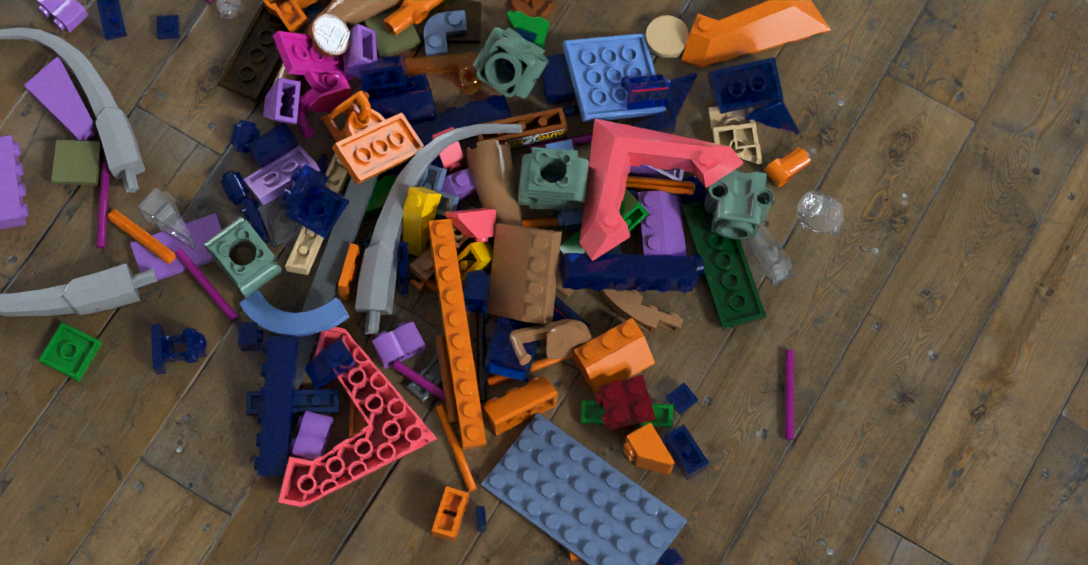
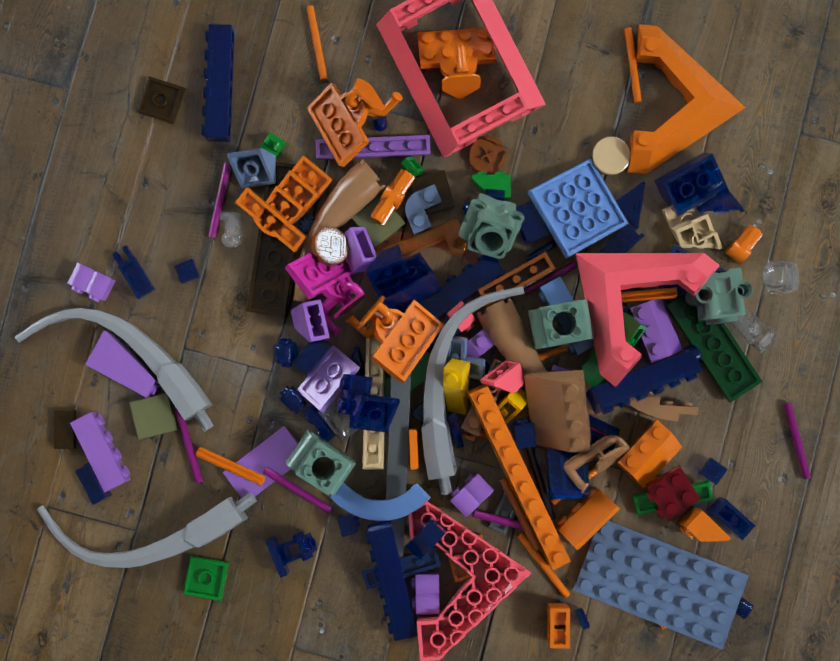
camera: 15 degrees left, 15 degrees up
clear slope [138,188,196,249] -> none
clear blue panel [621,74,670,110] -> none

